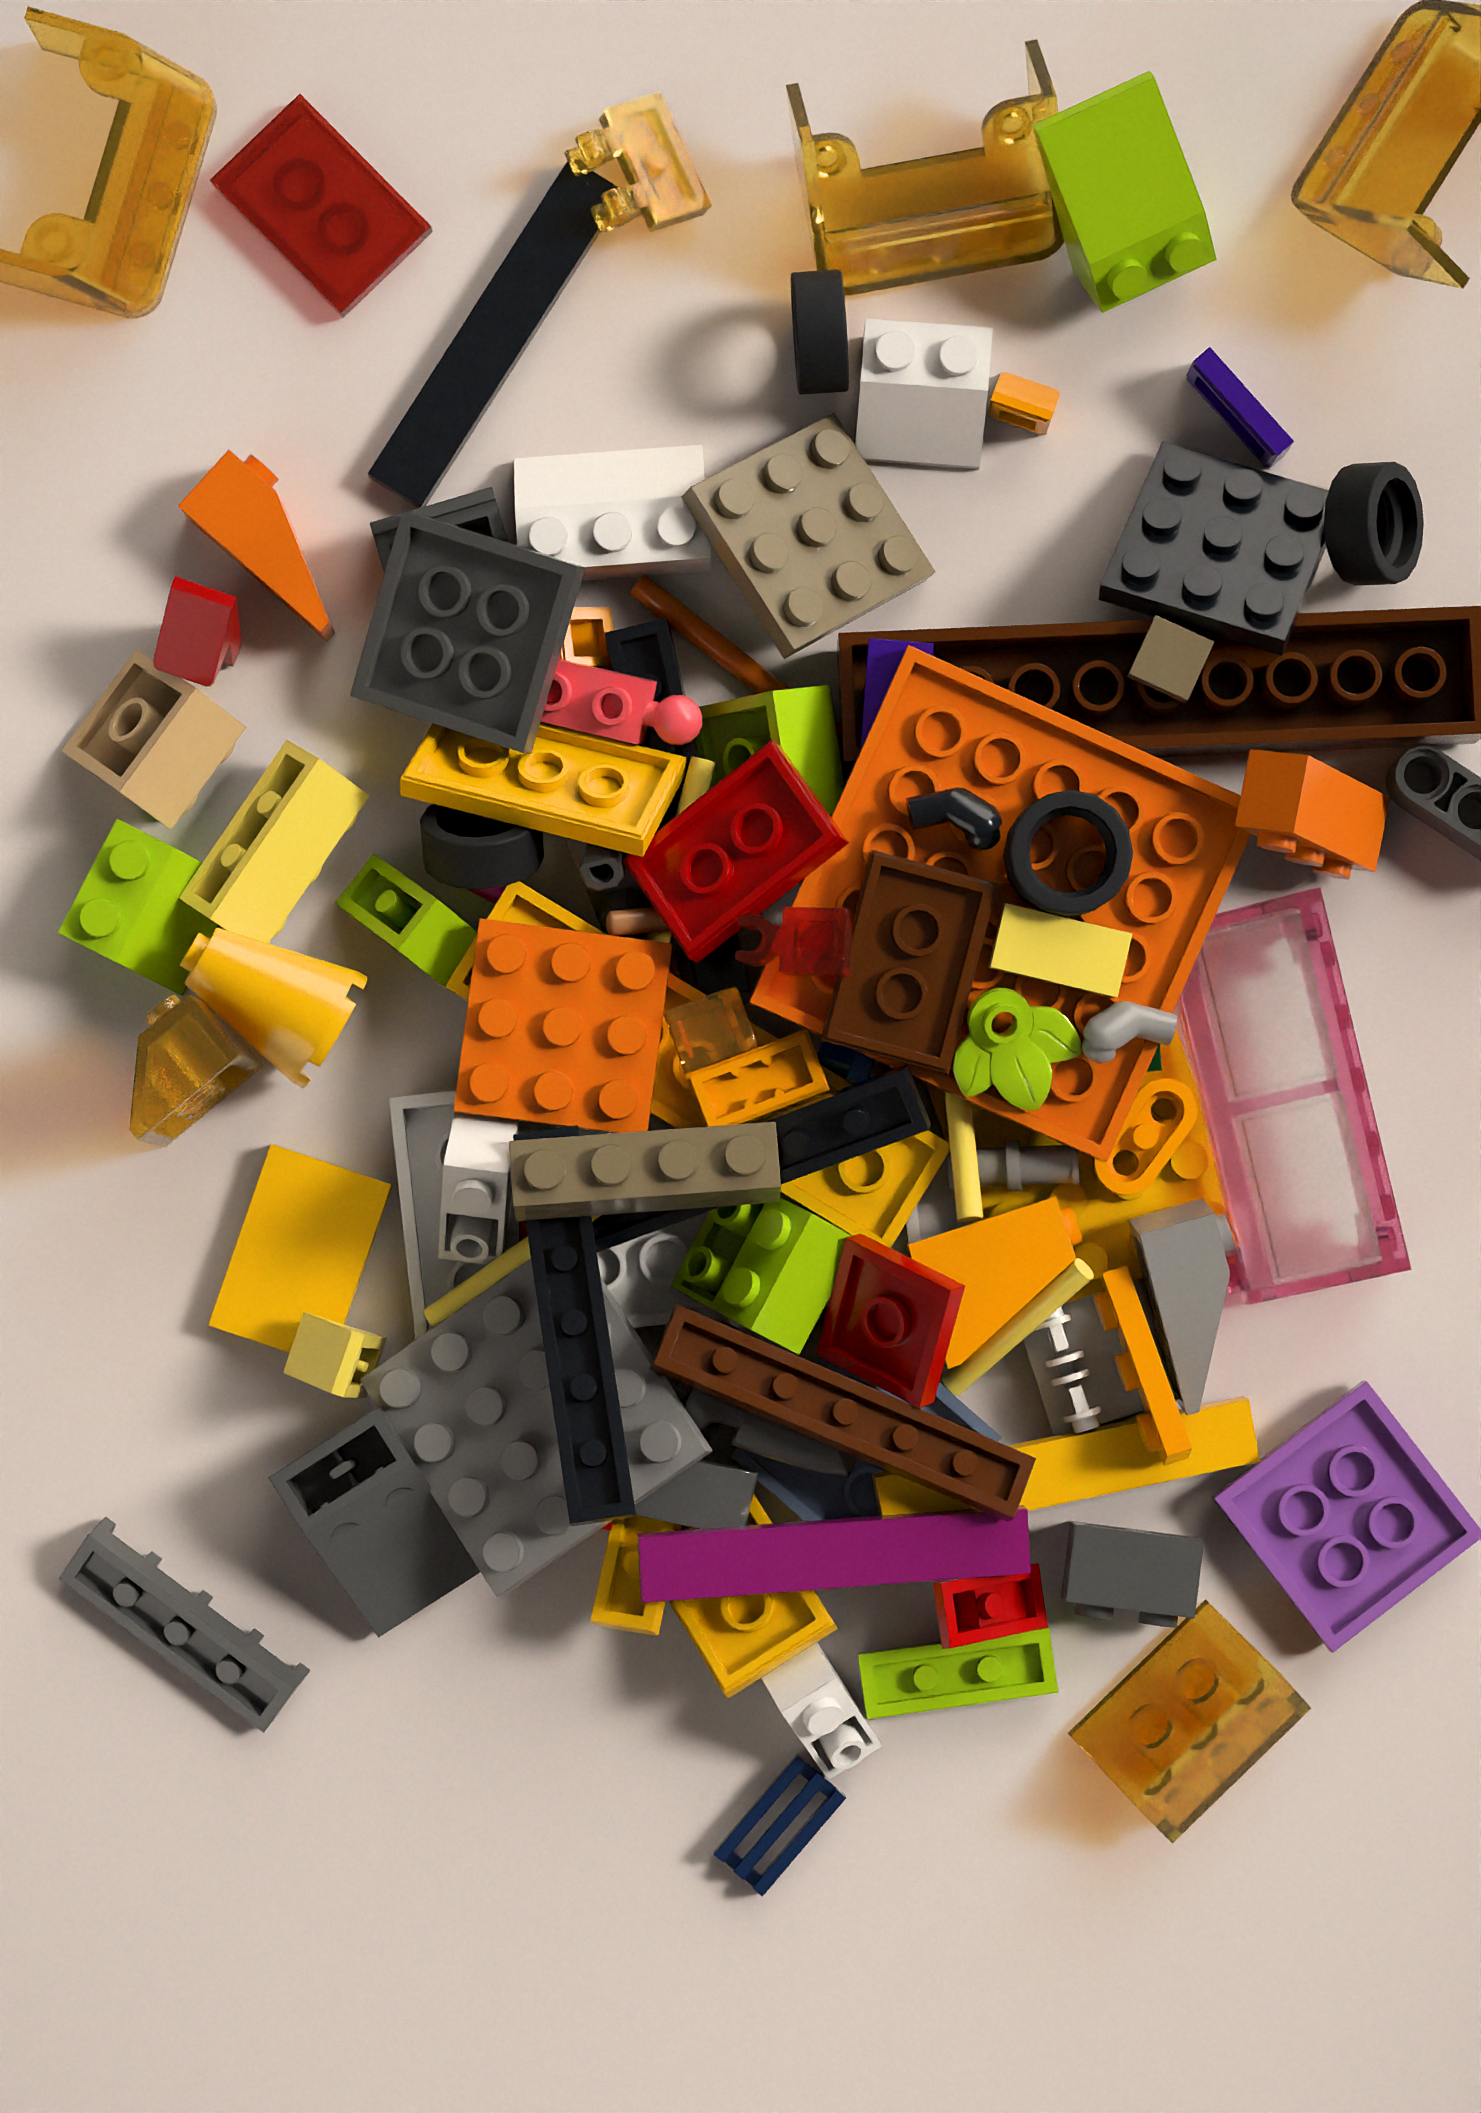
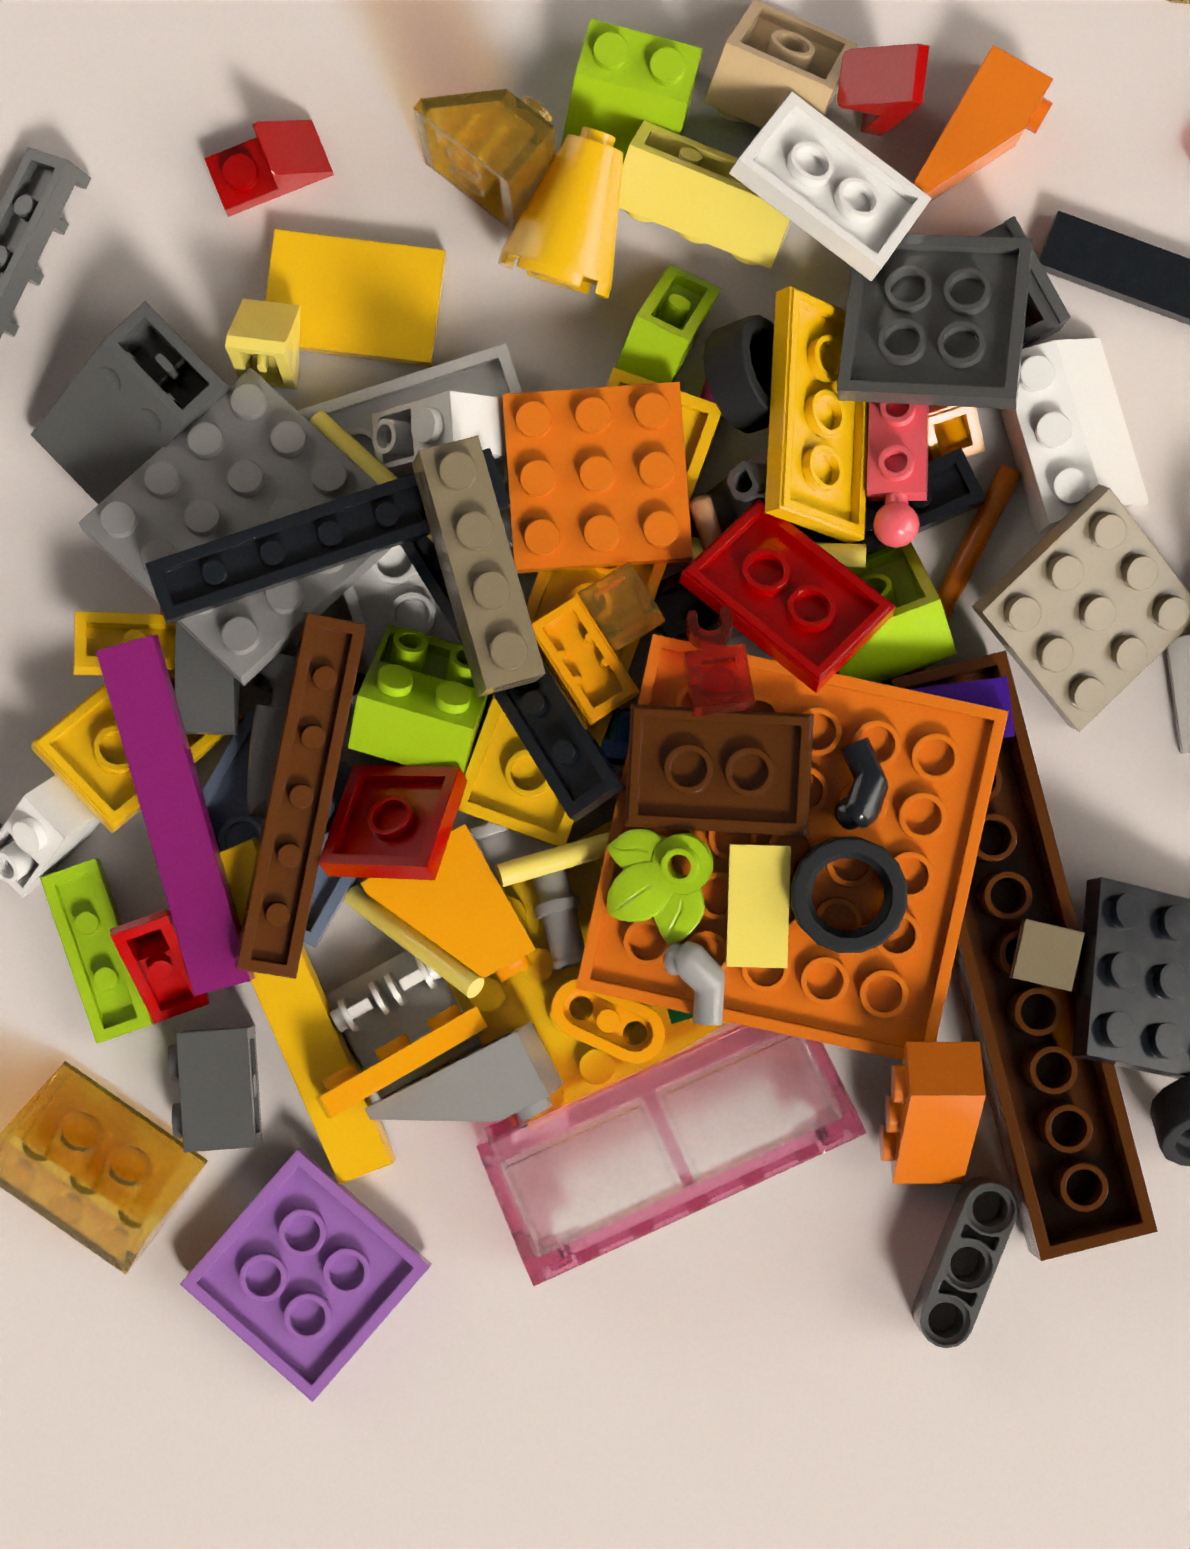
camera: 75 degrees right, 0 degrees up
none -> red slope [204,120,334,217]
none -> white plate [729,92,932,281]

